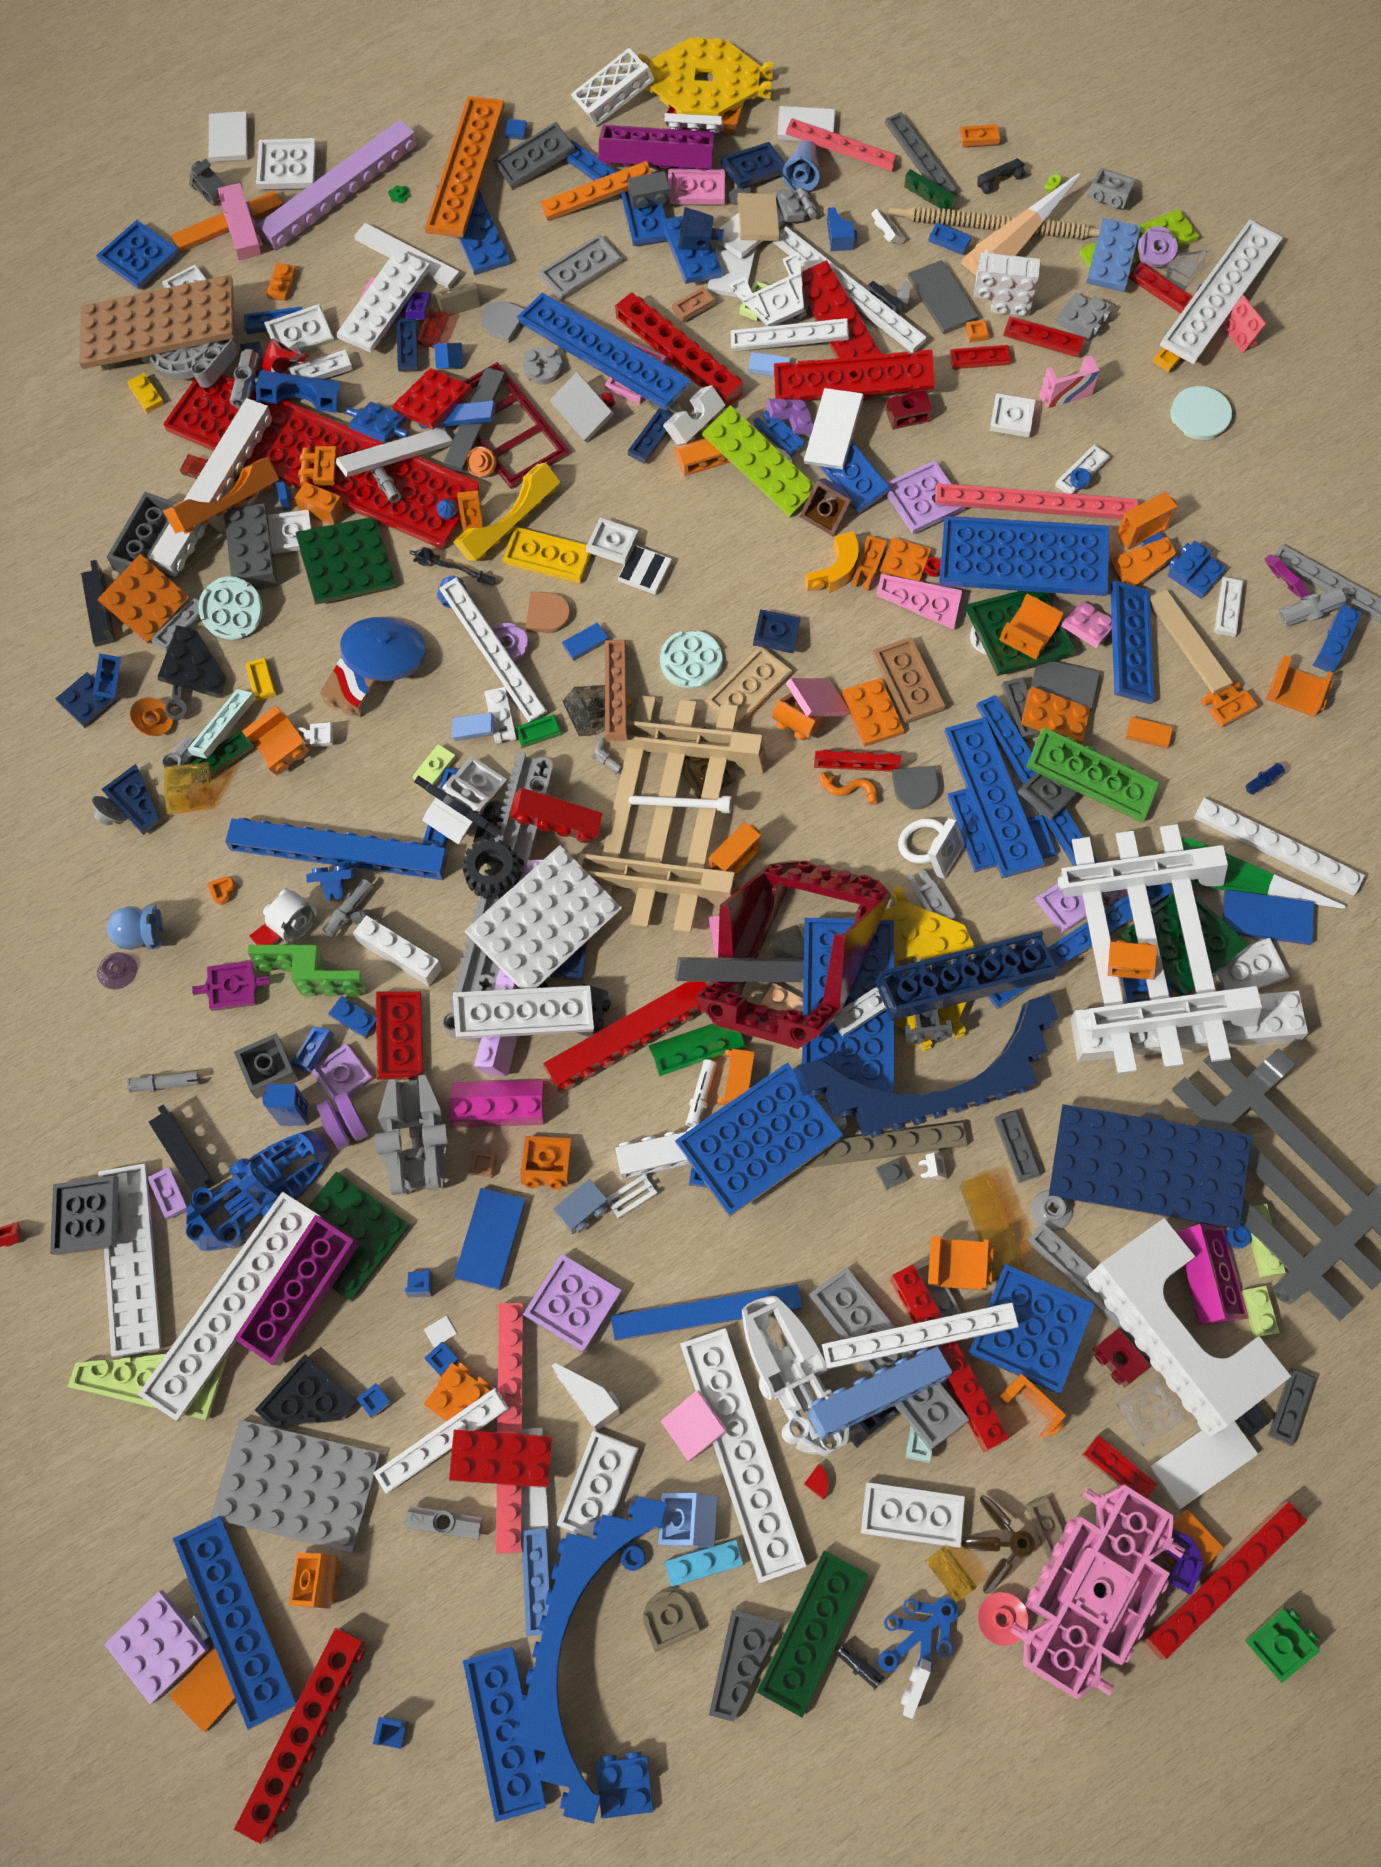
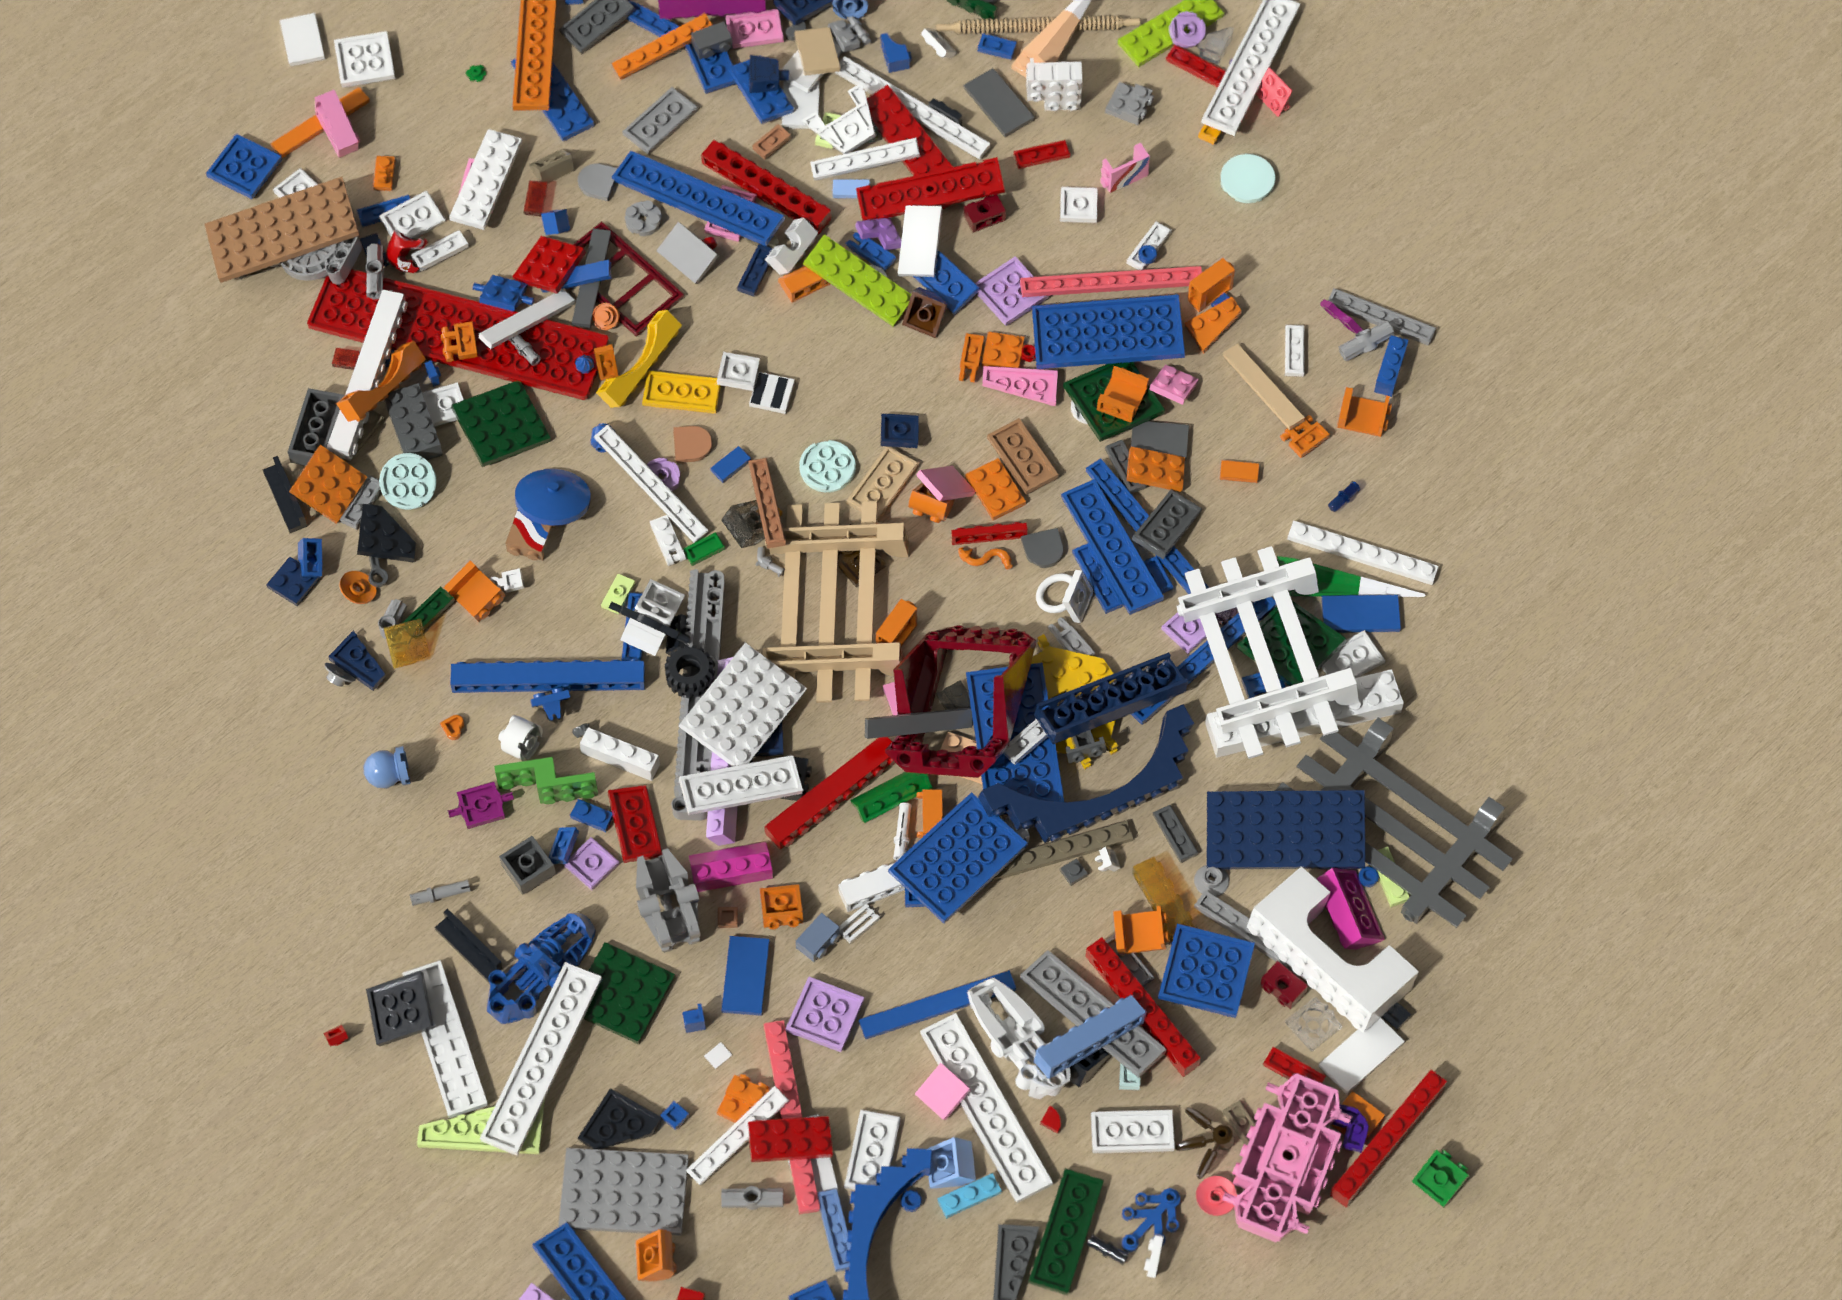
camera: 10 degrees left, 5 degrees down
clear purple piece [97,952,137,990] -> none
yellow plate [127,373,164,414] -> none
lavender plate [147,1167,188,1220] -> none
light aqua plate [188,689,256,759] -> none
dark grey pin [189,158,225,205] -> none
magenta brick [234,1215,361,1366] -> none
yellow tile [245,658,277,702] -> none
red tile [249,923,281,945] -> none
blue arch [256,370,340,413] -> none
lavender brick [257,120,417,251] -> none
blue brick [263,1084,309,1126] -> none
orange brick [295,482,344,525] -> none
medium lavender wheel [316,1091,368,1150] -> none
light grey pin [322,879,374,938] -> none
white tile [354,223,460,289] -> none
dark blue plate [396,318,418,372] -> none
dark purple plate [405,292,431,320] -> none
black piece [409,547,496,585] -> none
blue tile [424,1342,459,1377] -> none
tile [452,712,494,741] -> none
red brick [510,788,602,843] -> none
white slope [552,1363,621,1431] -> none
white piece [629,796,732,814] -> none
dark tan tile [643,1591,701,1652] -> none
light orange arch [805,531,859,593] -> none
white plate [822,1303,1018,1369] -> none
light grey plate [897,282,910,311] -> none
clear yellow plate [925,1545,977,1603] -> none
orange tile [965,320,989,342] -> none
orange panel [998,1374,1066,1439] -> none
red plate [1003,316,1085,357] -> none
bright green plate [1026,727,1159,822] -> none
medium blue plate [1086,218,1141,292] -> none
orange brick [1107,941,1157,980] -> none
blue plate [1110,580,1154,704] -> none
blue plate [1167,540,1227,599] -> none
yellowish green plate [1242,1286,1280,1339] -> none
dark grey tile [1267,1368,1315,1446] -> none

